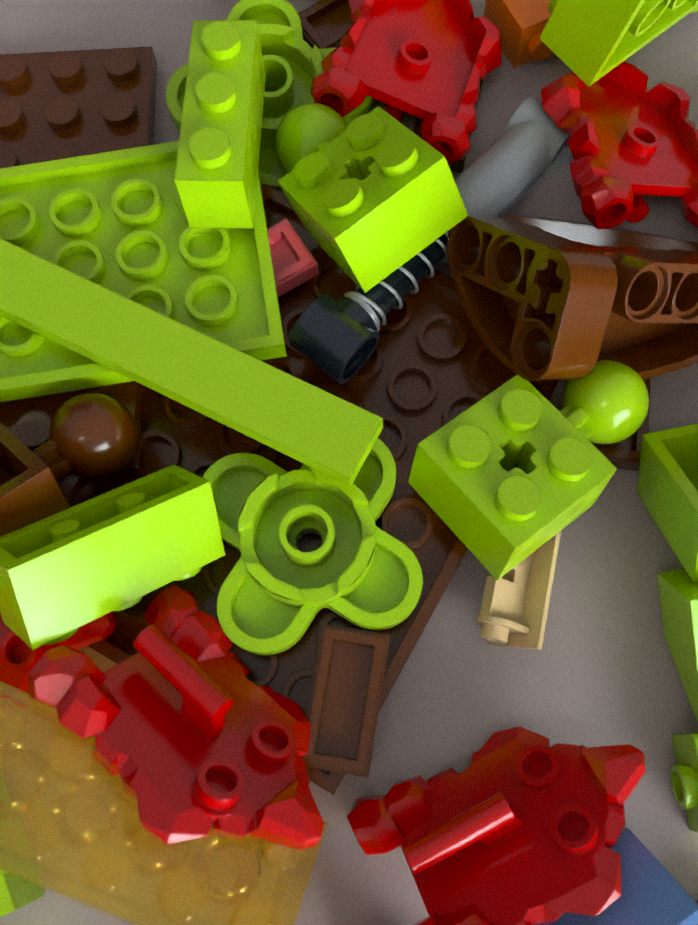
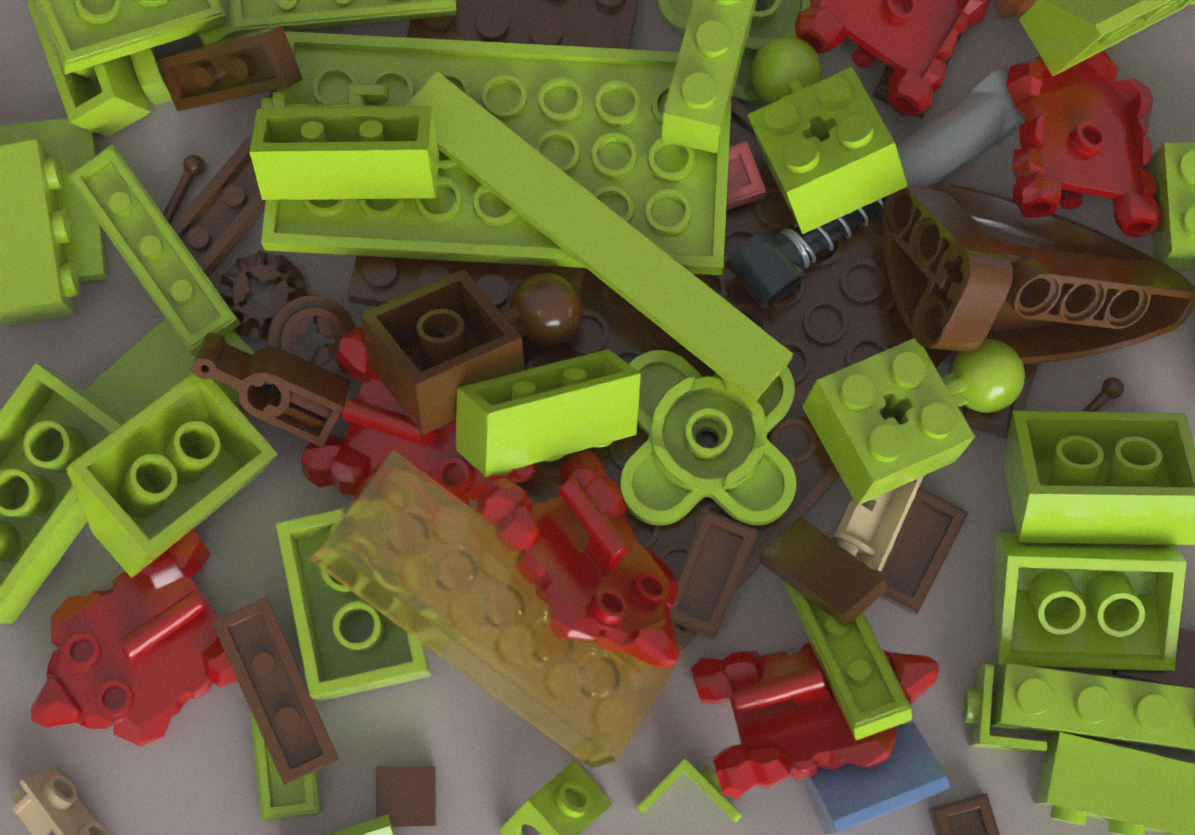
camera: 10 degrees right, 5 degrees up
none -> reddish brown tile [760,517,886,627]
none -> lime tile [779,529,913,740]
none -> reddish brown tile [874,487,969,615]

